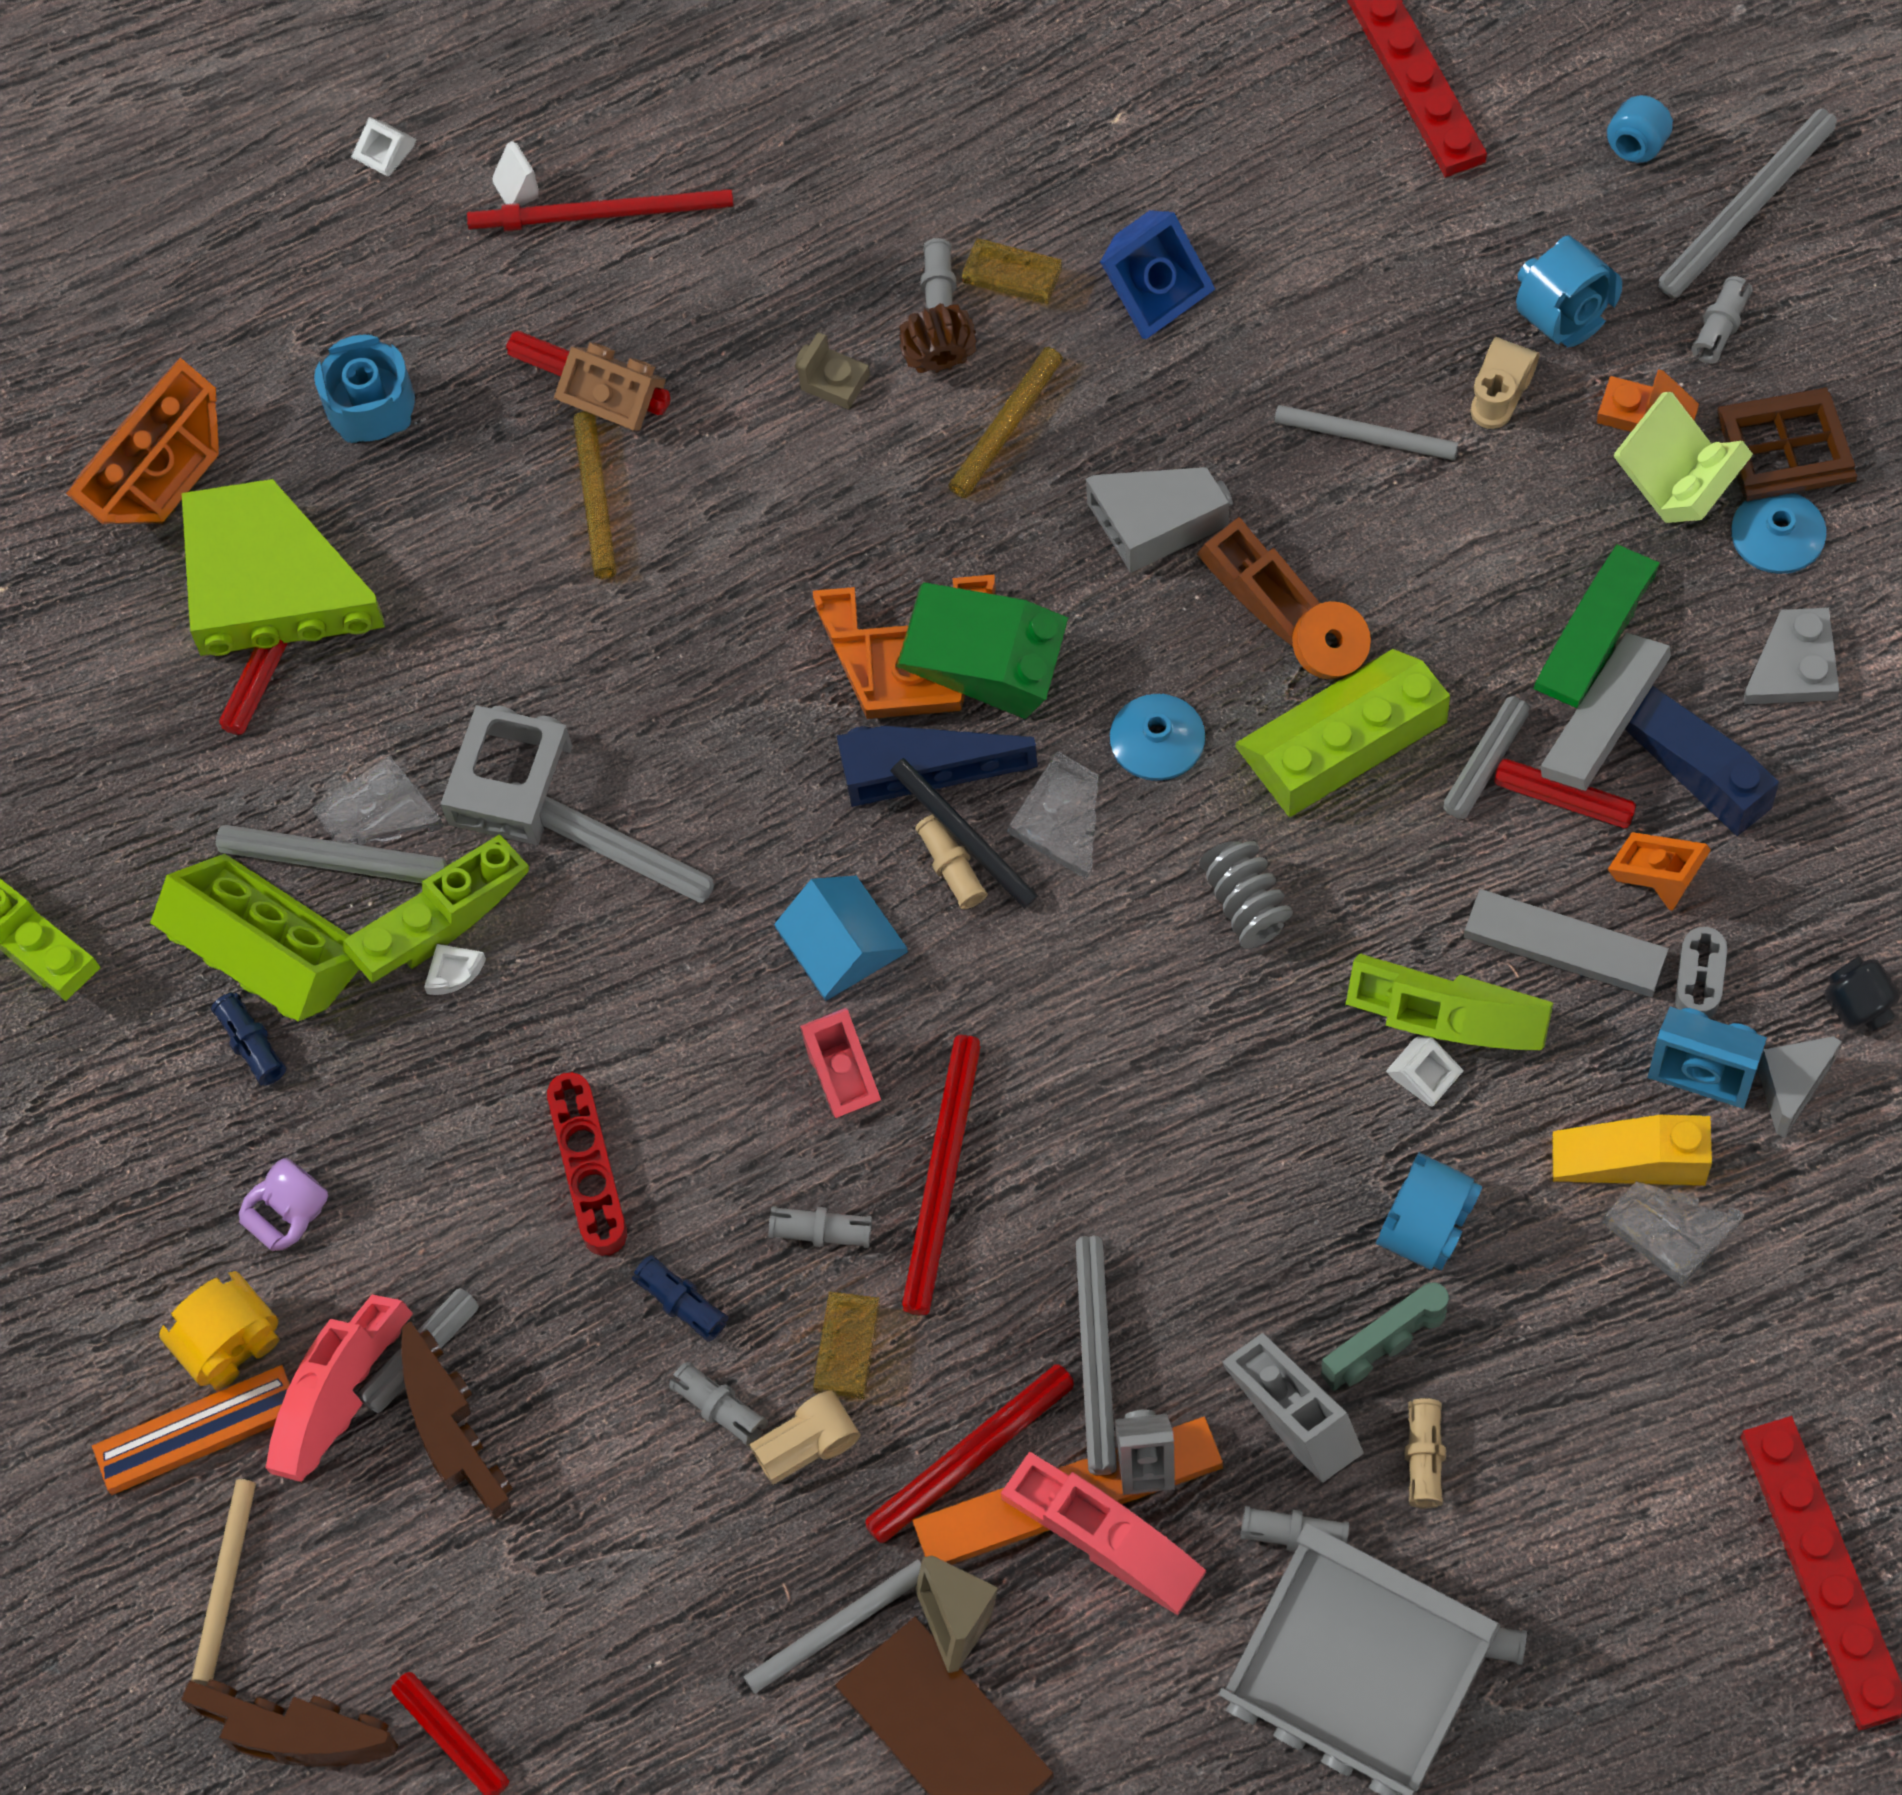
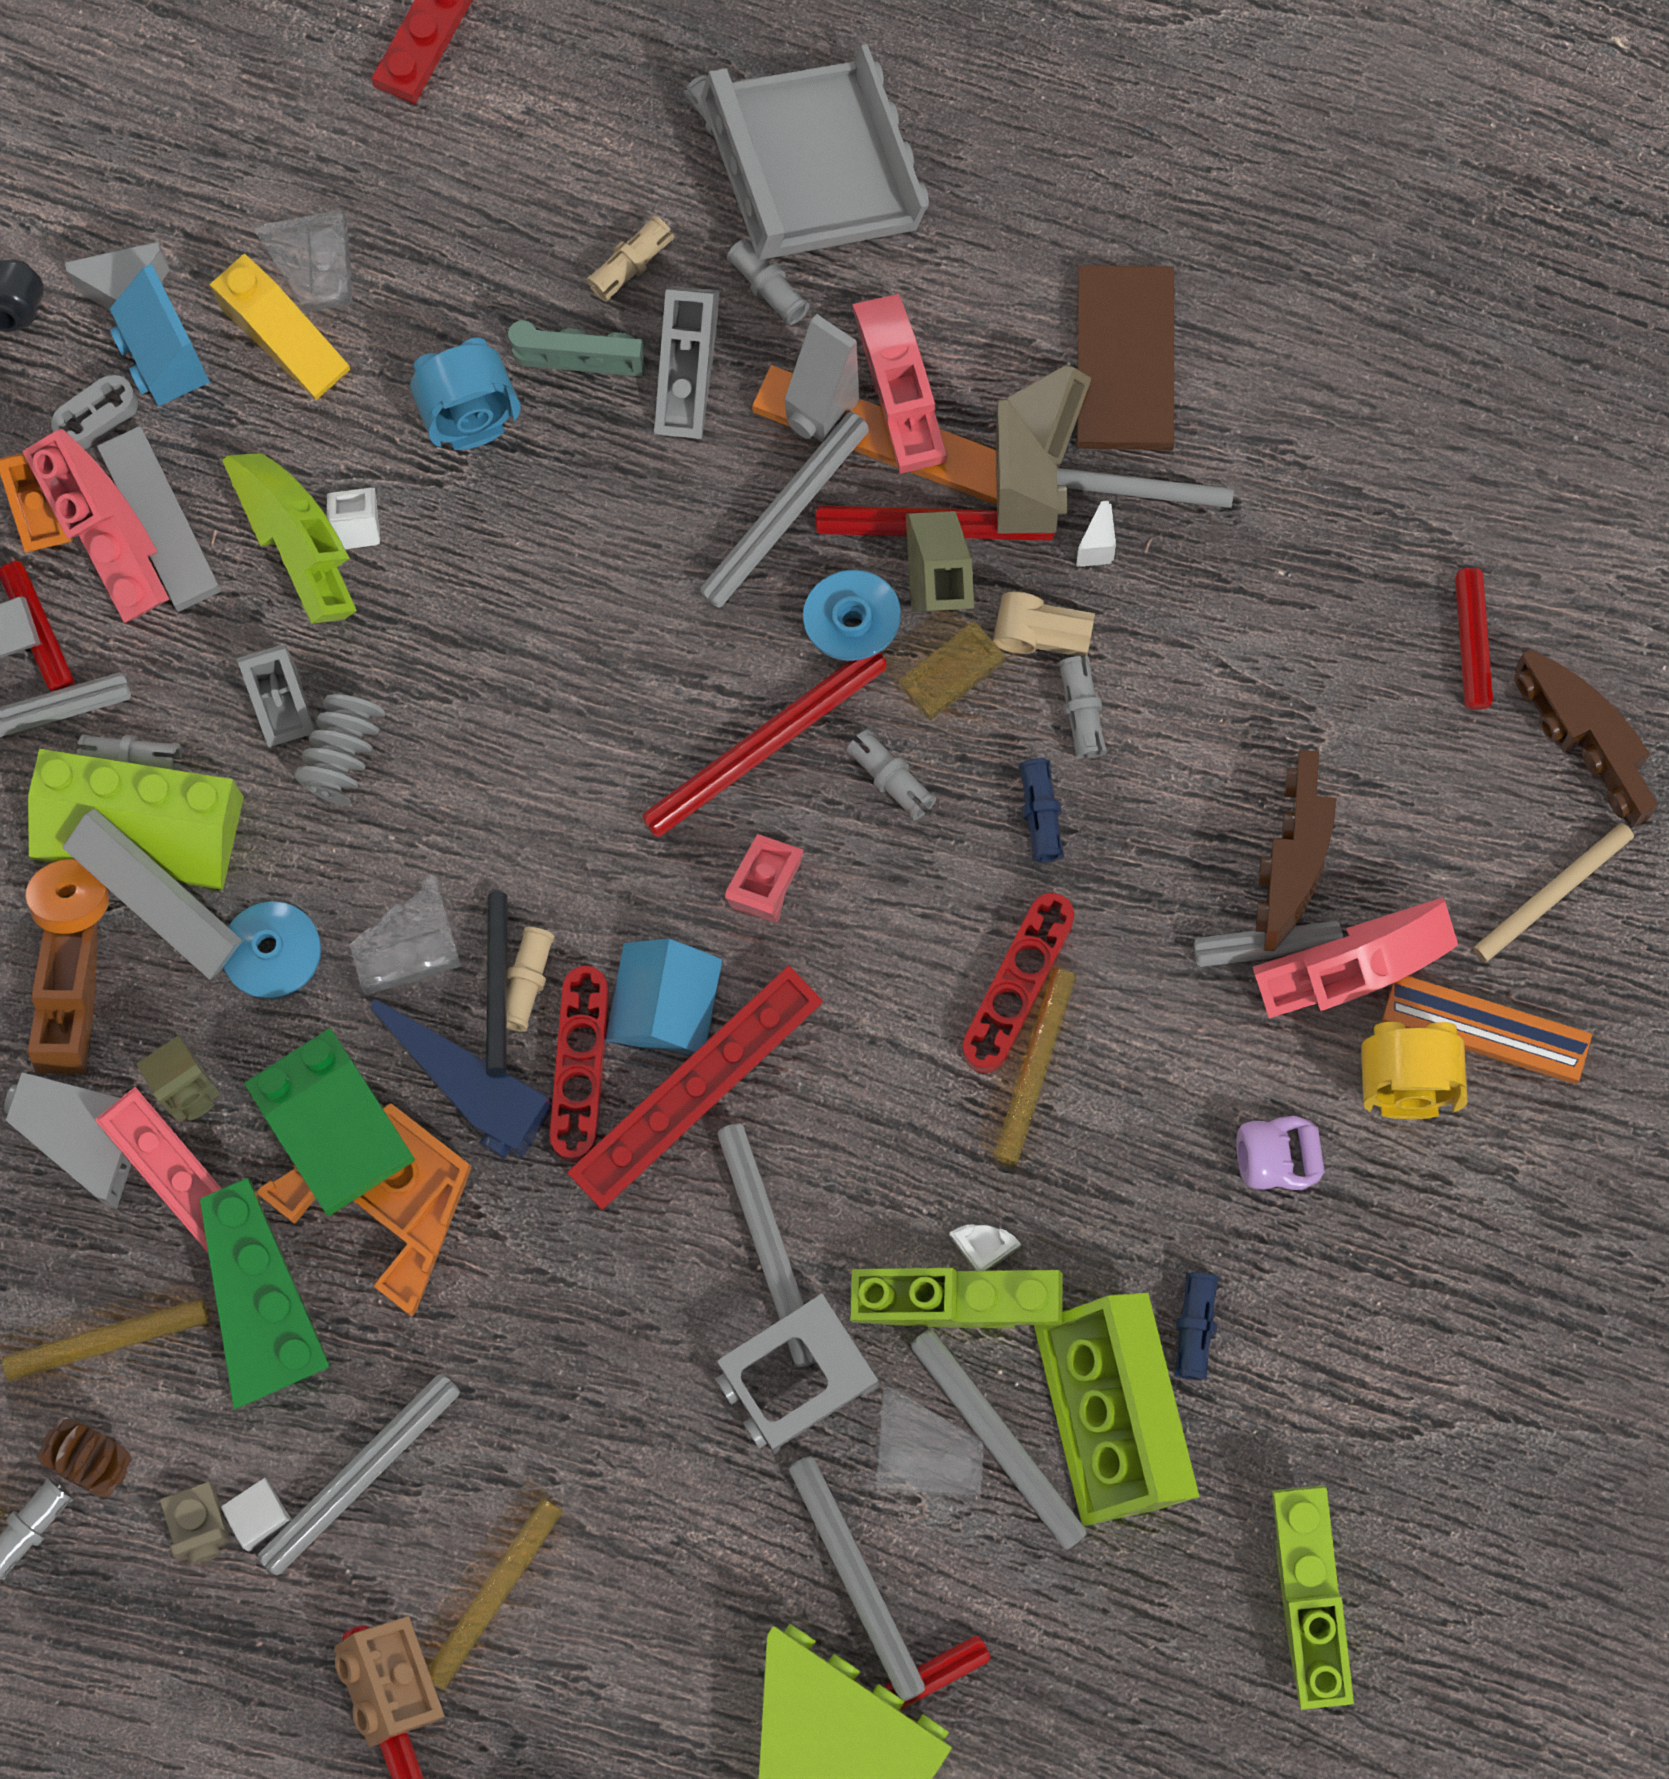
camera: 140 degrees left, 10 degrees up
none -> coral slope [22,429,170,623]
none -> light grey tile [62,808,243,980]
none -> light grey pin [77,734,182,771]
none -> coral tile [94,1087,222,1253]
none -> olive slope [137,1035,221,1123]
none -> green wing [200,1178,331,1410]
none -> white slope [221,1478,292,1551]
none -> light grey slope [237,644,315,747]
none -> light grey axle [258,1373,460,1575]
none -> red beam [550,966,610,1163]
none -> red plate [567,965,824,1211]
none -> light grey axle [789,1456,925,1701]
none -> dark azure dish [803,570,901,661]
none -> olive slope [906,511,974,612]
none -> clear yellow piece [993,968,1077,1166]
none -> dark tan slope [996,400,1067,534]
none -> white slope [1076,501,1116,566]

